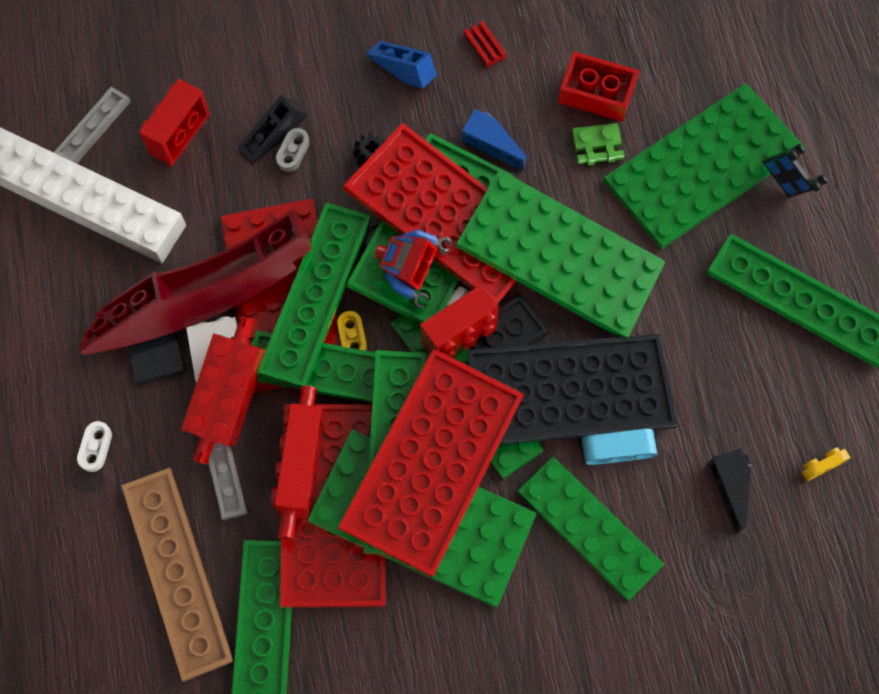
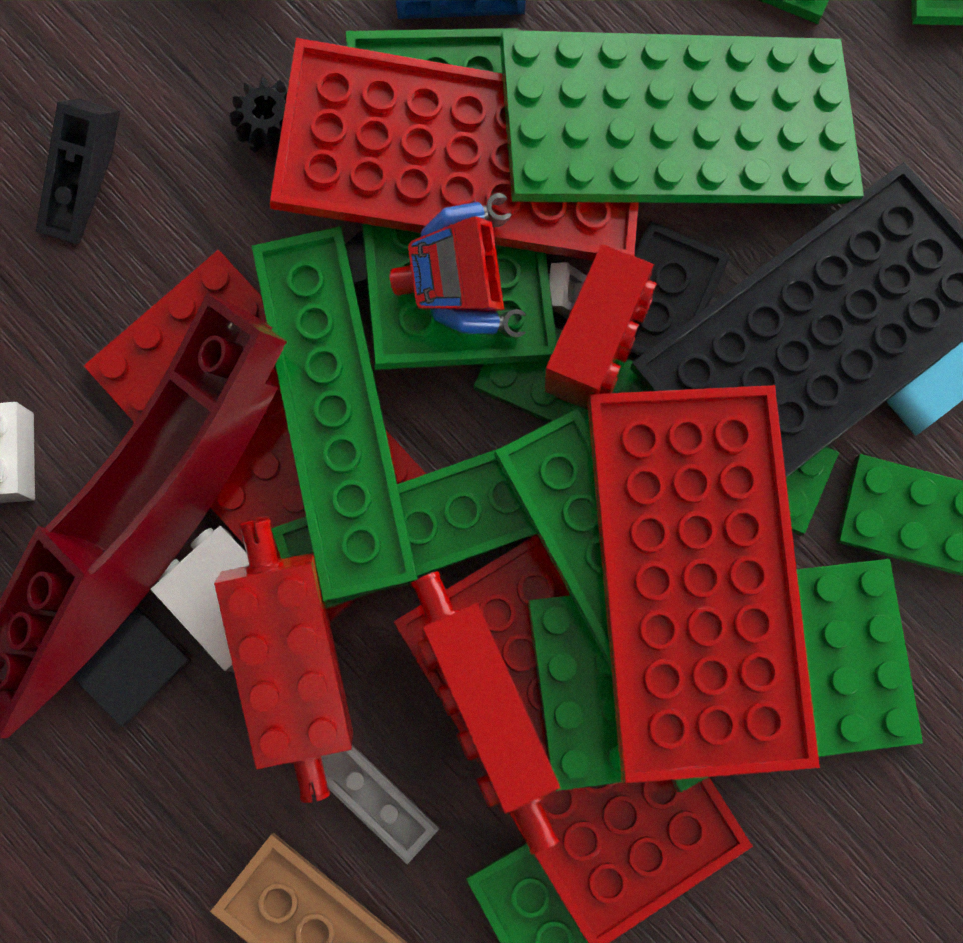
camera: 30 degrees left, 10 degrees up
white plate [77,421,112,472] -> none
light grey plate [276,128,309,172] -> none
yellow plate [337,311,367,351] -> none

